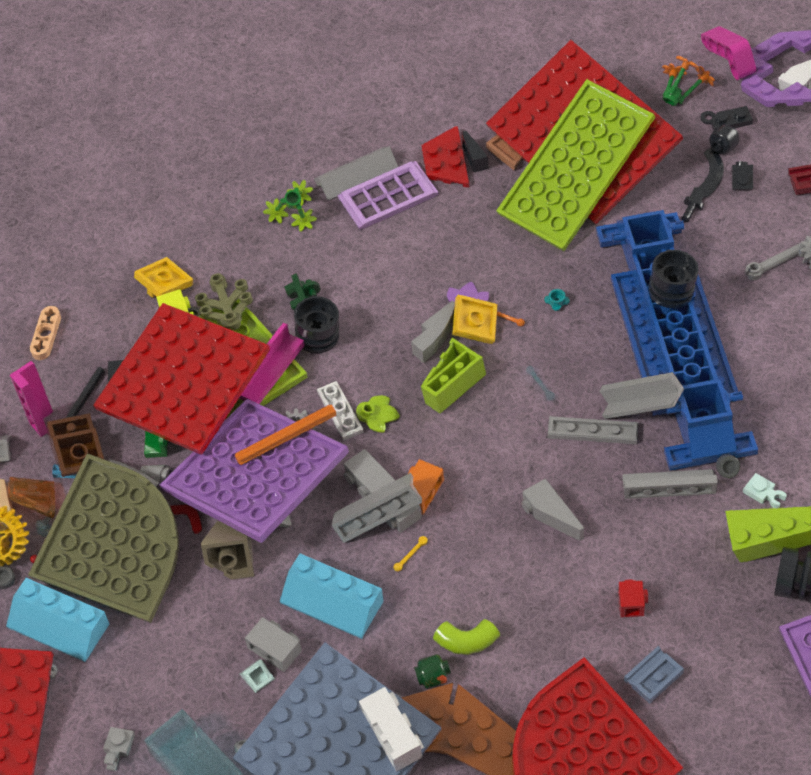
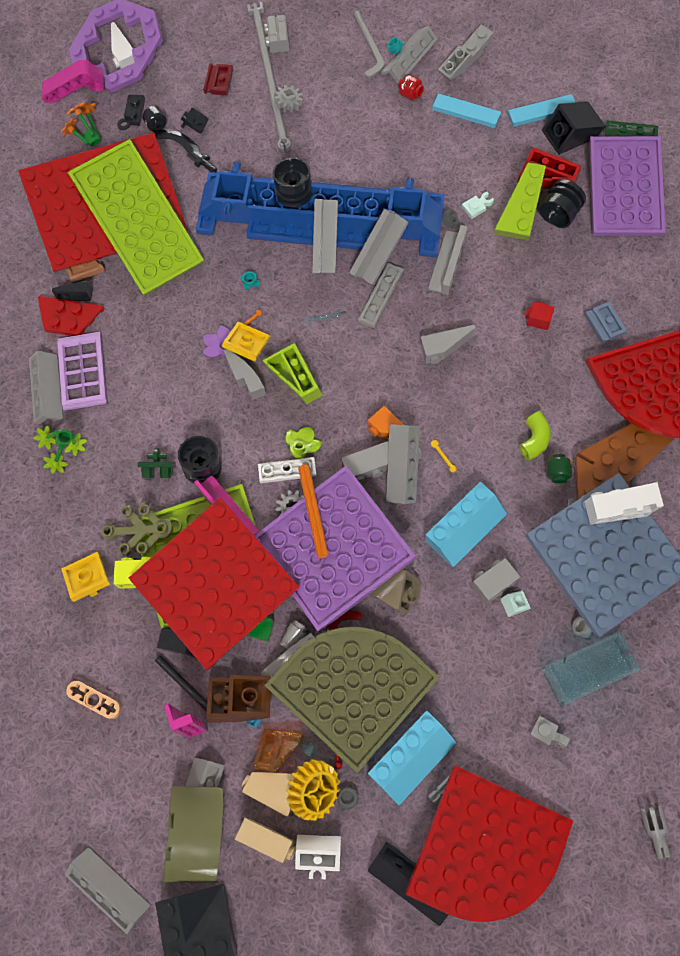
camera: 70 degrees left, 15 degrees up
none -> light grey panel [312,199,338,273]

